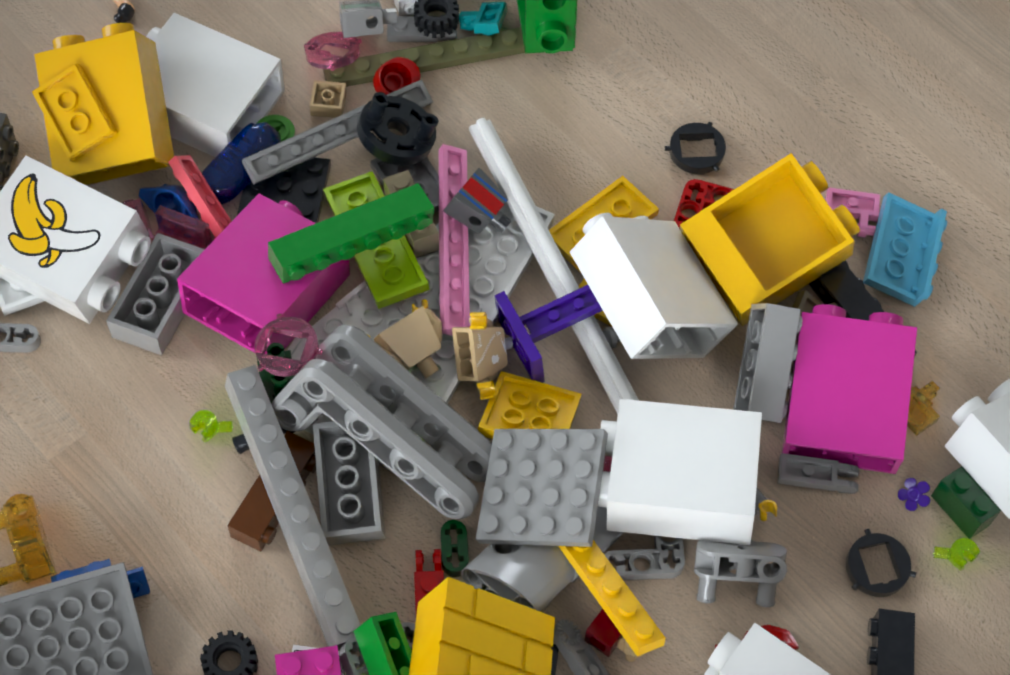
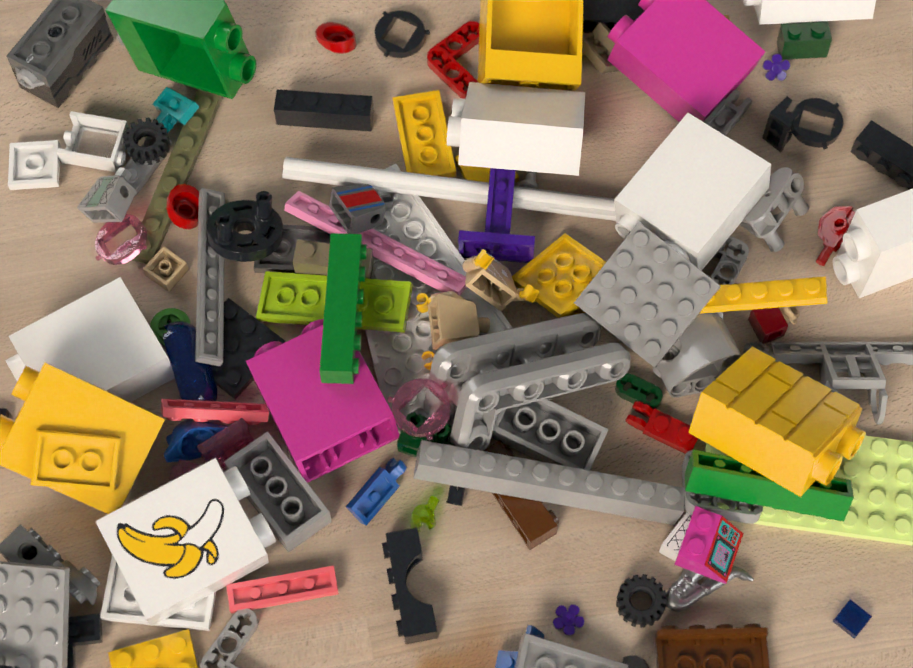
camera: 55 degrees left, 5 degrees up
light grey brick [733,303,802,423] -> none
clear neon green piece [933,538,980,571] -> none
none -> coral plate [227,566,339,614]
none -> black brick [274,89,374,132]
none -> red hat [315,22,357,54]
none -> blue plate [346,458,407,526]
none -> black arch [382,527,438,645]
none -> dark purple plant [553,604,584,636]
none -> black hinge [762,96,800,153]

